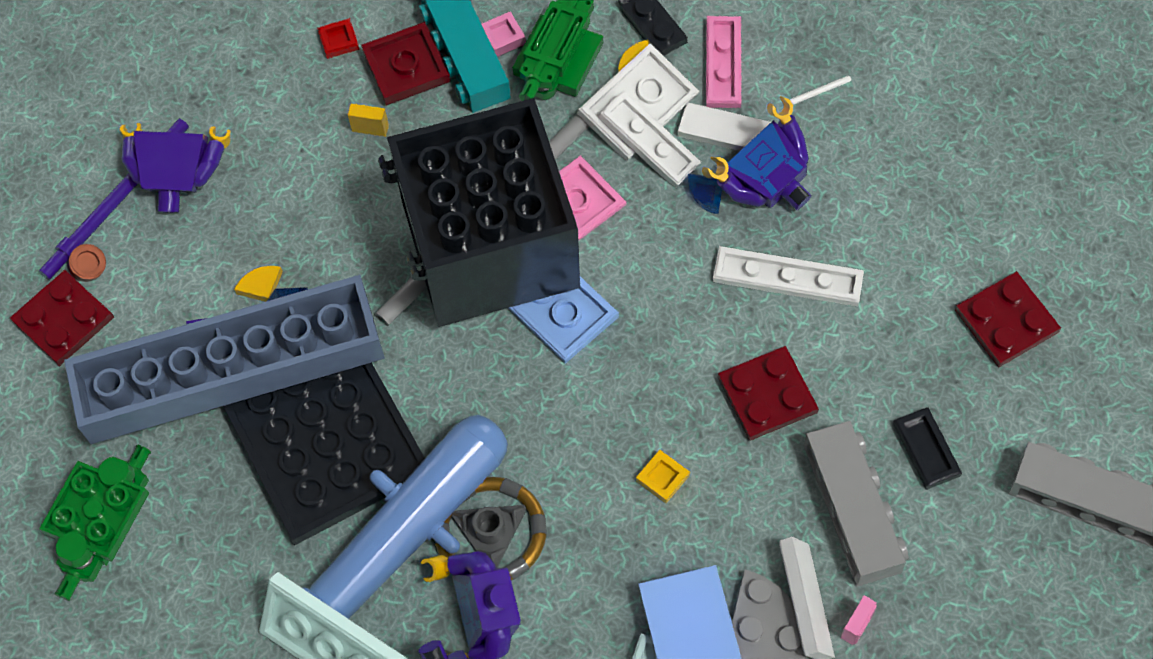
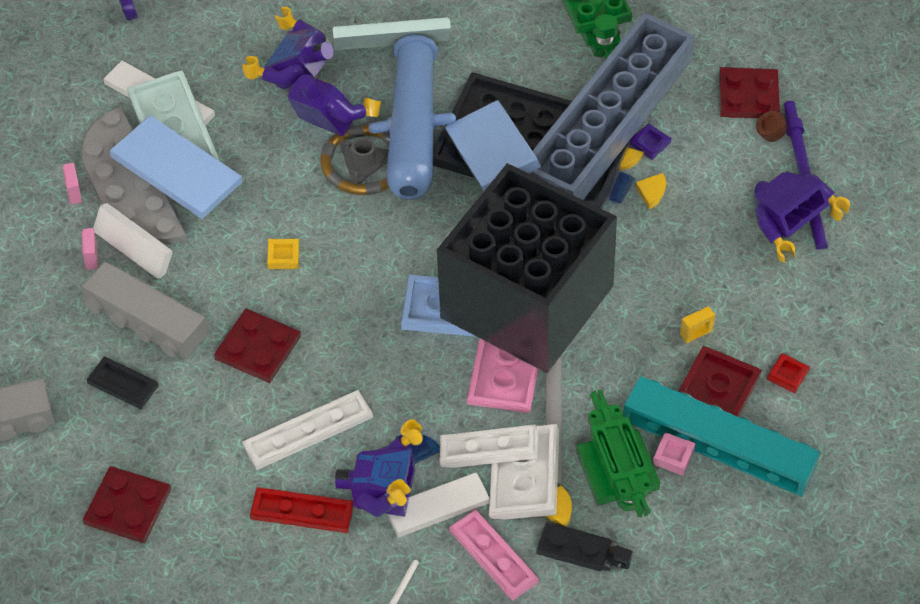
camera: 135 degrees right, 10 degrees down
none -> red tile [250,487,354,533]
none -> light blue tile [445,100,541,192]

